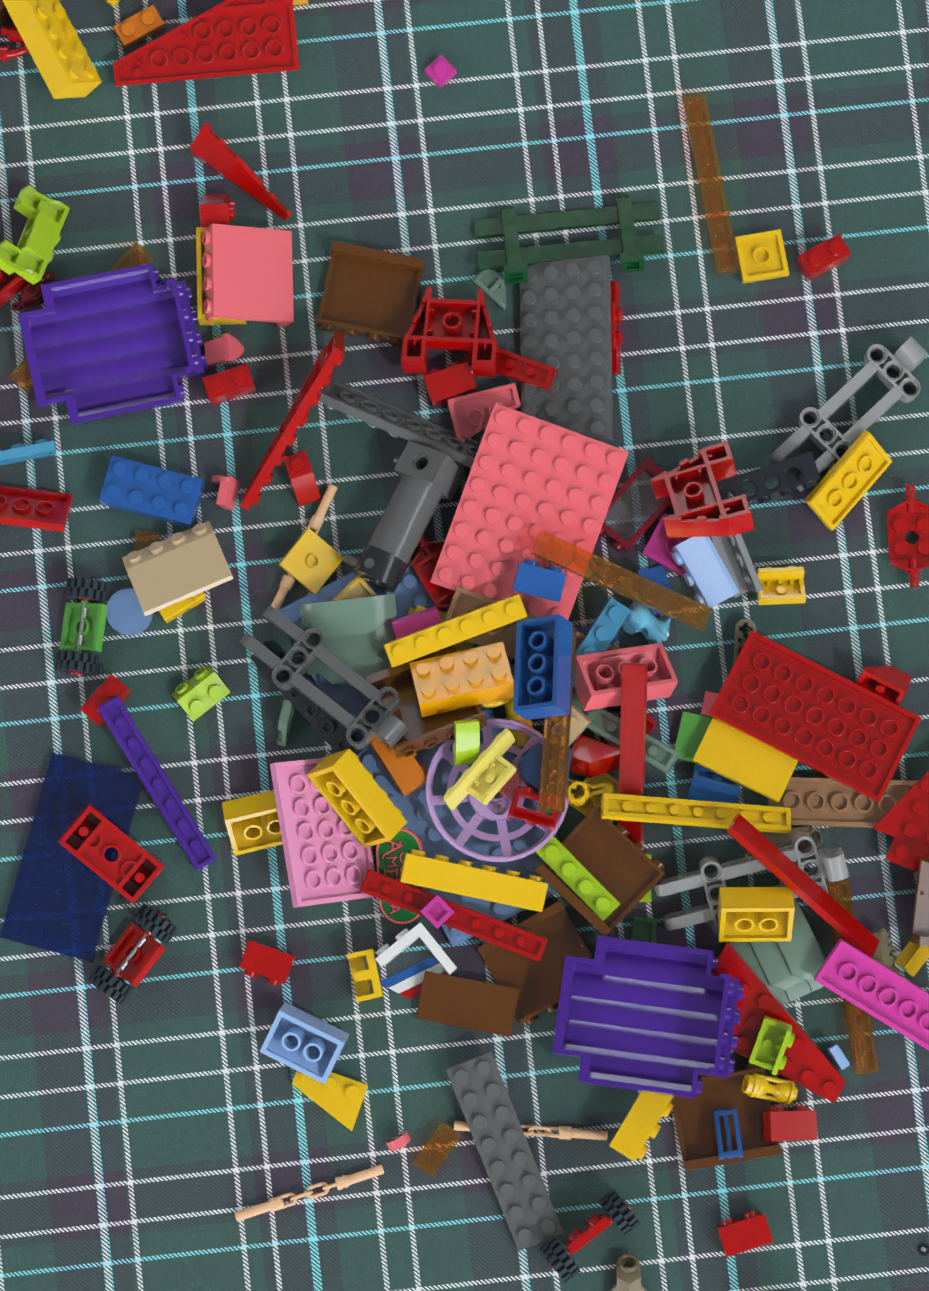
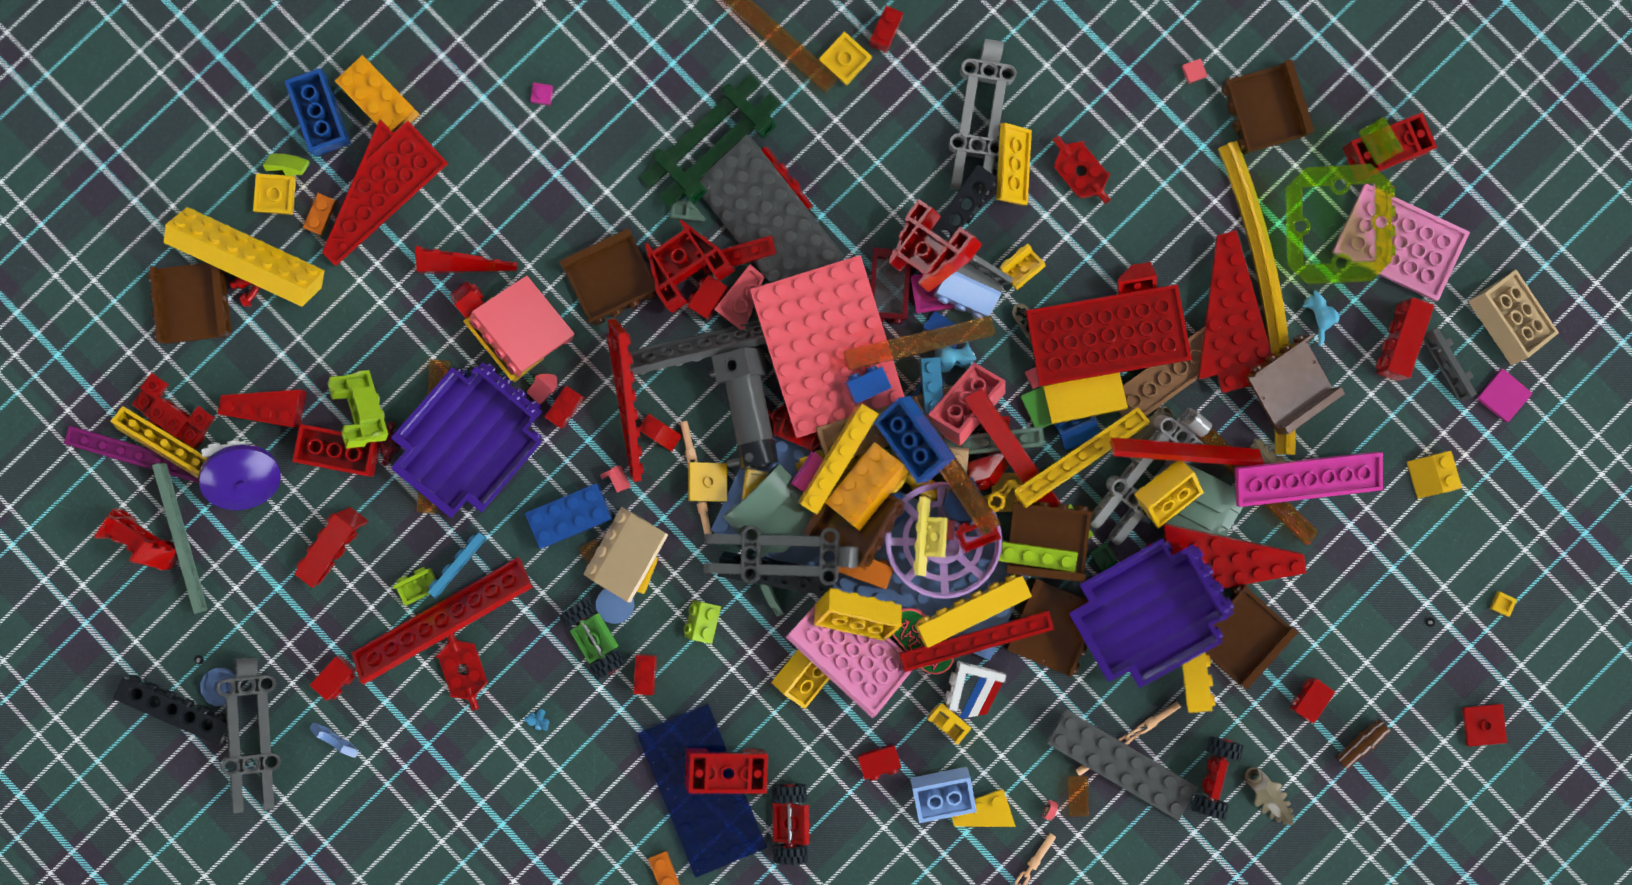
camera: 30 degrees left, 5 degrees up
dark purple tile [97,695,217,871] -> none
reddish brown tile [416,971,520,1037] -> none
dark pink plate [420,895,455,929] -> none
lime slope [452,719,480,766] -> none
blue tile [713,1108,743,1160] -> none
yellow piece [742,1073,798,1105] -> none
lime bracket [749,1016,795,1075] -> none
red brick [762,1106,817,1141] -> none
light blue tile [826,1045,850,1070] -> none

